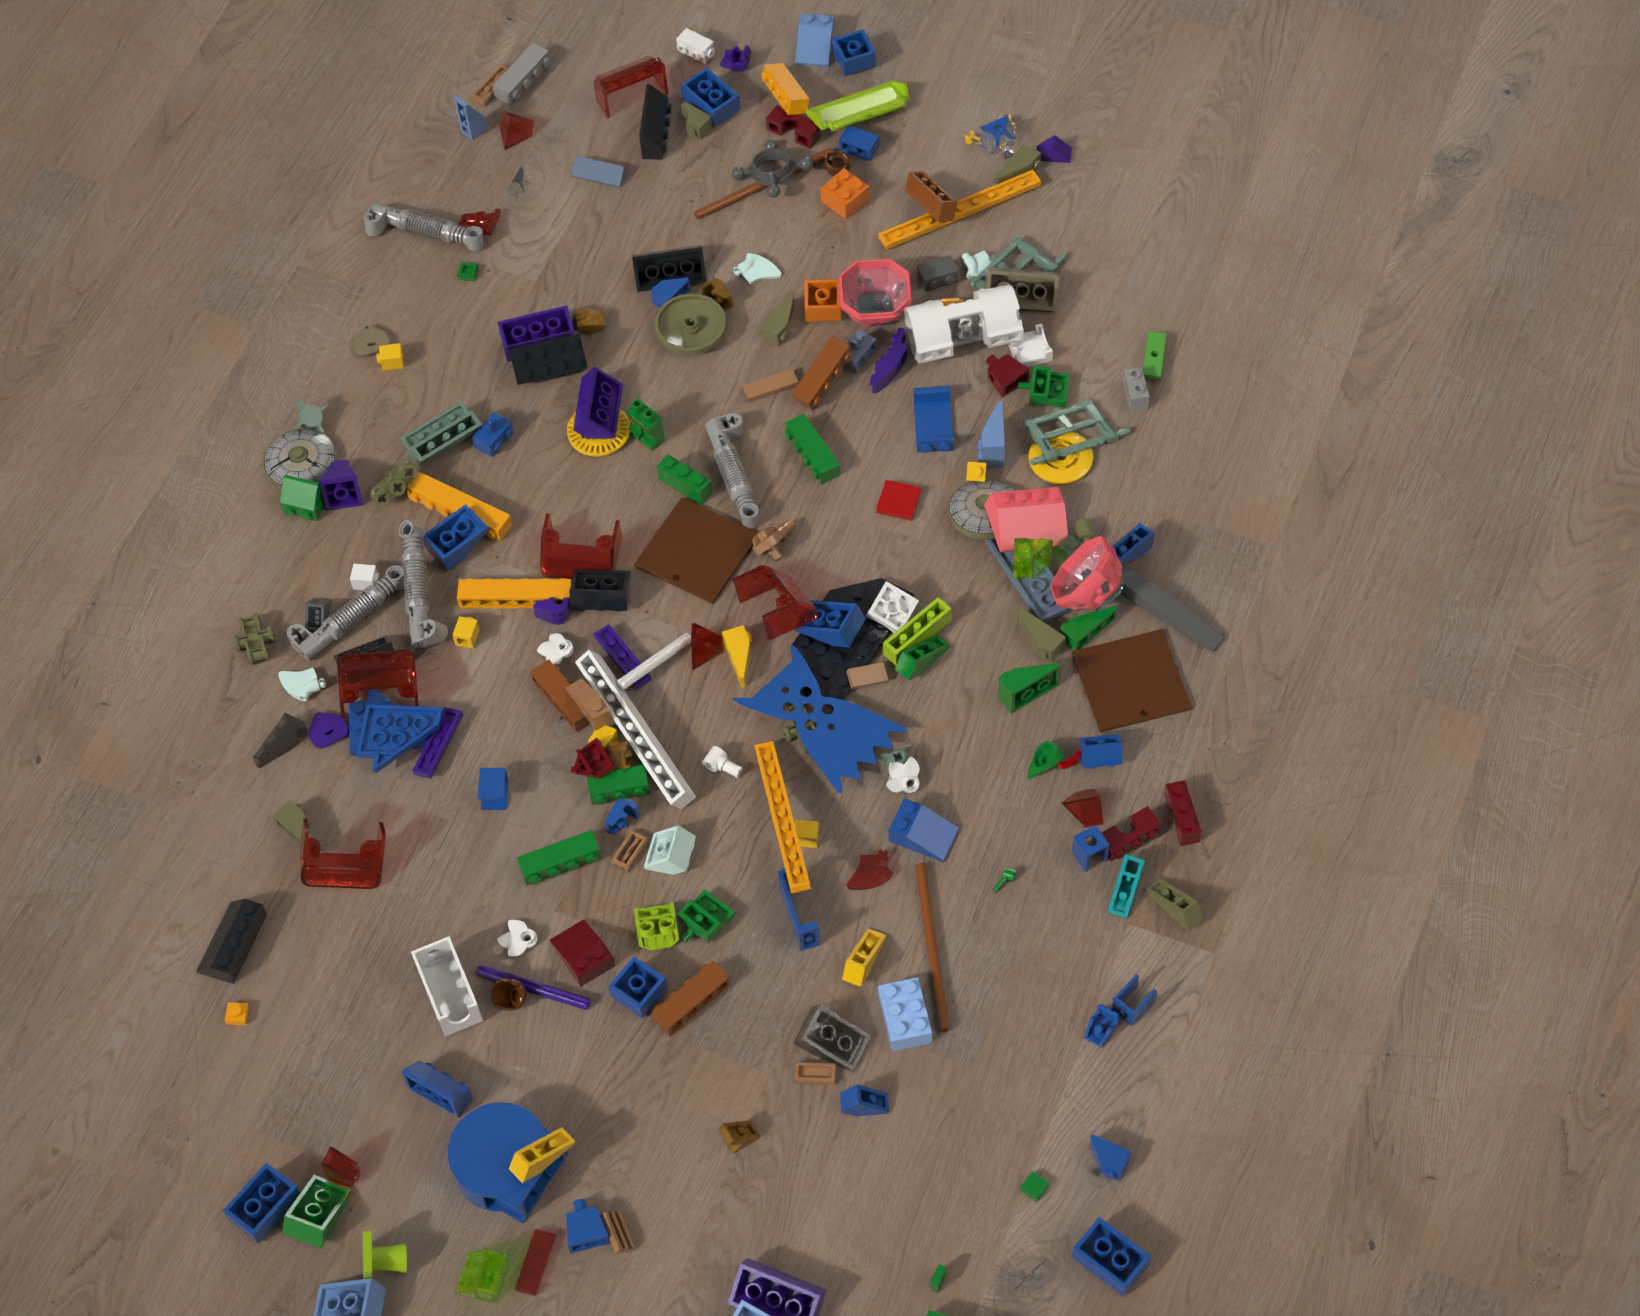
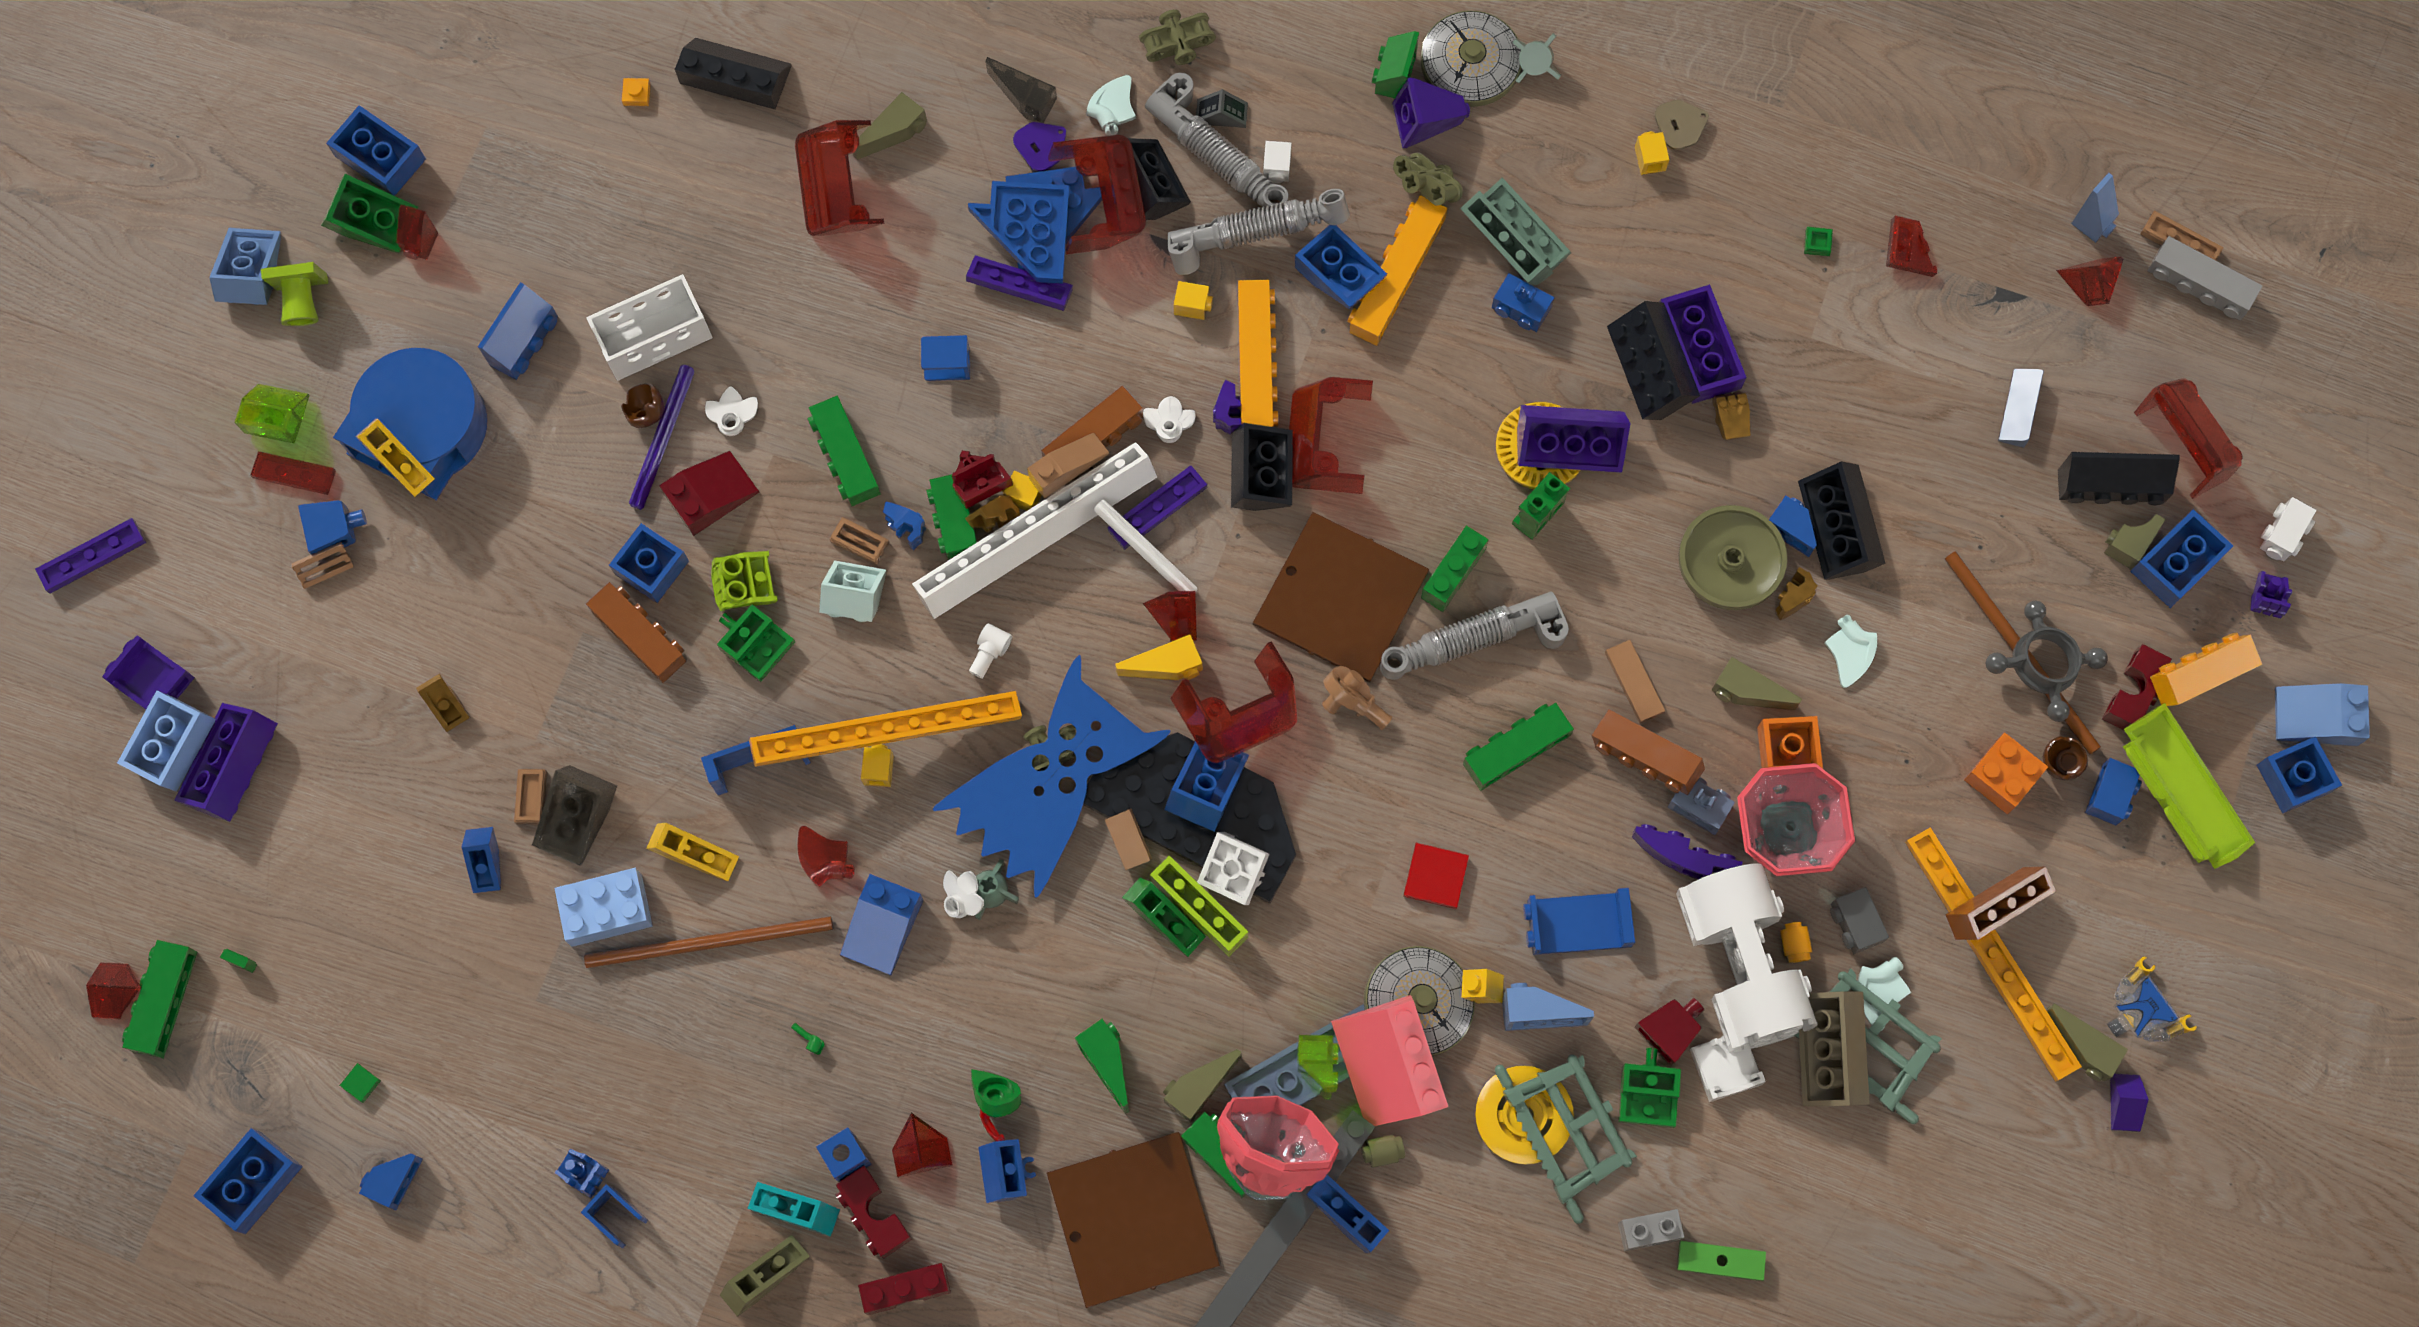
camera: 85 degrees right, 15 degrees up
light grey piece [363,203,484,251] -> none

